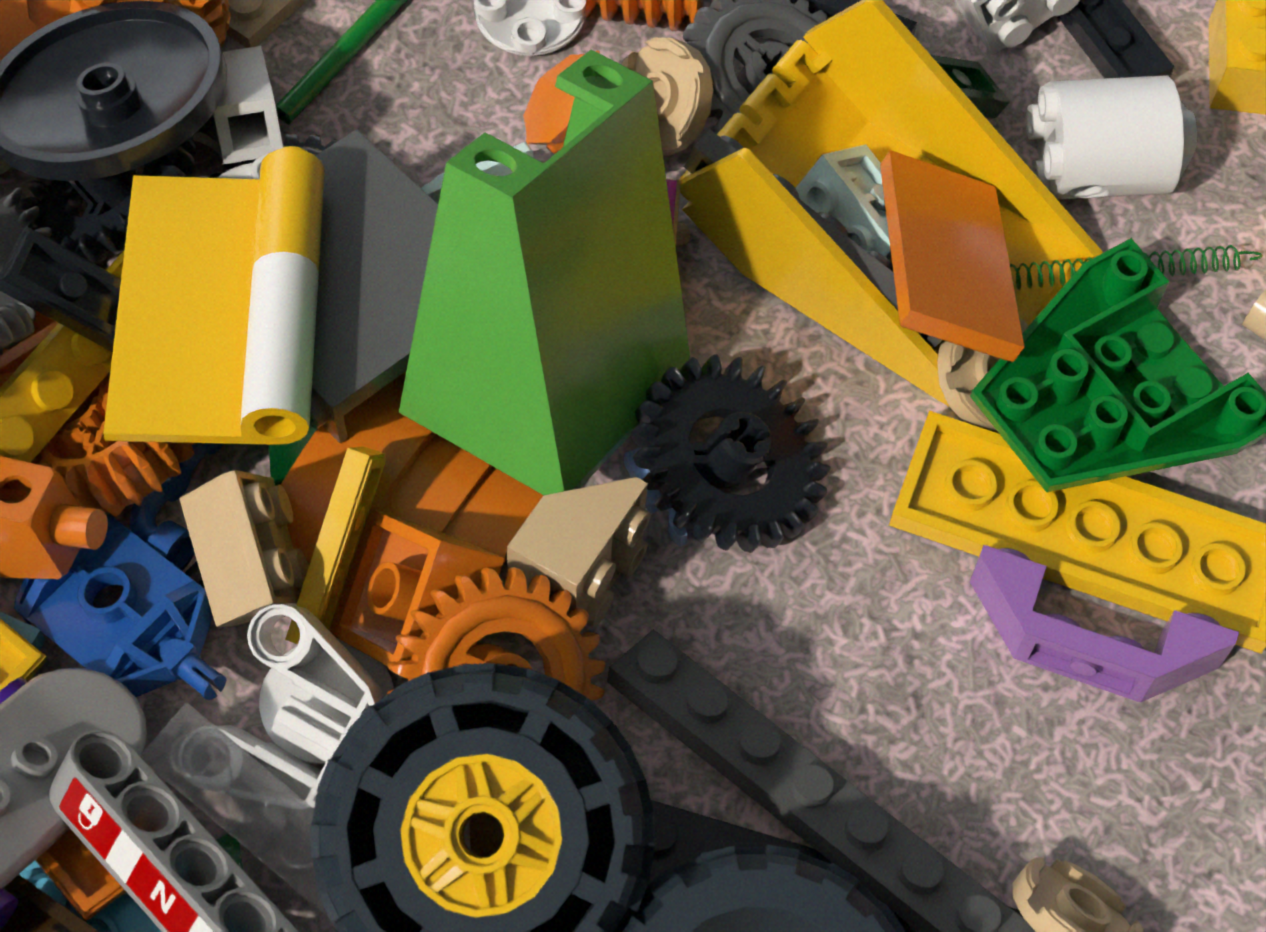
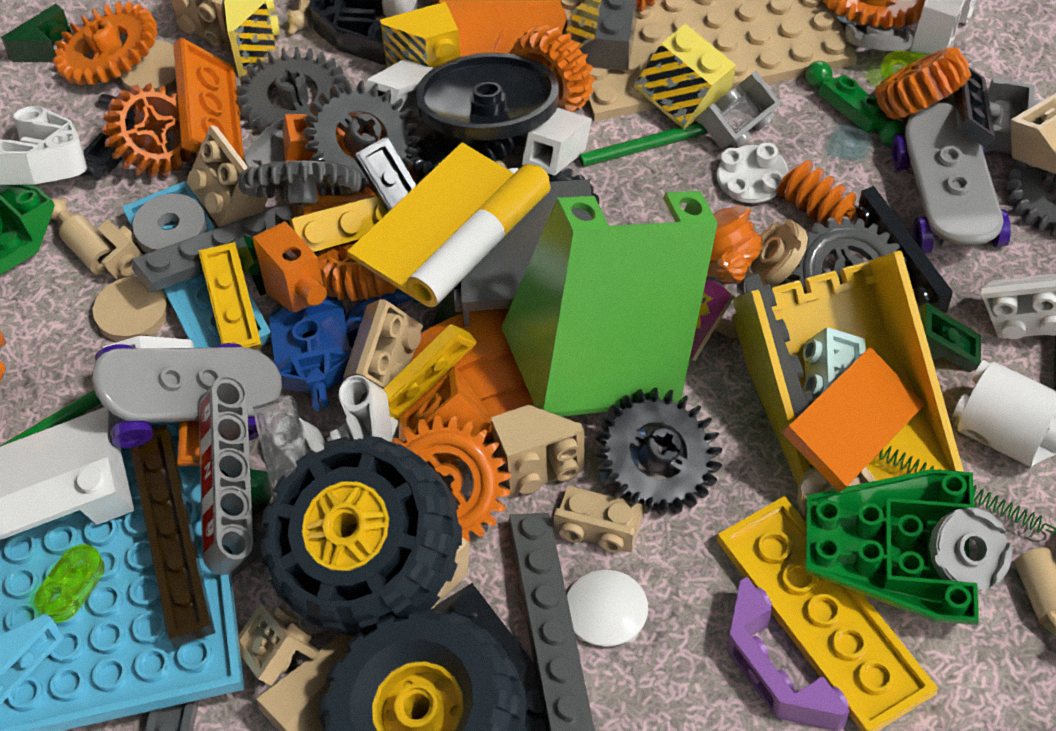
camera: 45 degrees right, 5 degrees down
none -> tan bracket [553,485,644,553]
none -> white dish [567,570,648,647]
none -> light grey tile [929,507,1012,591]

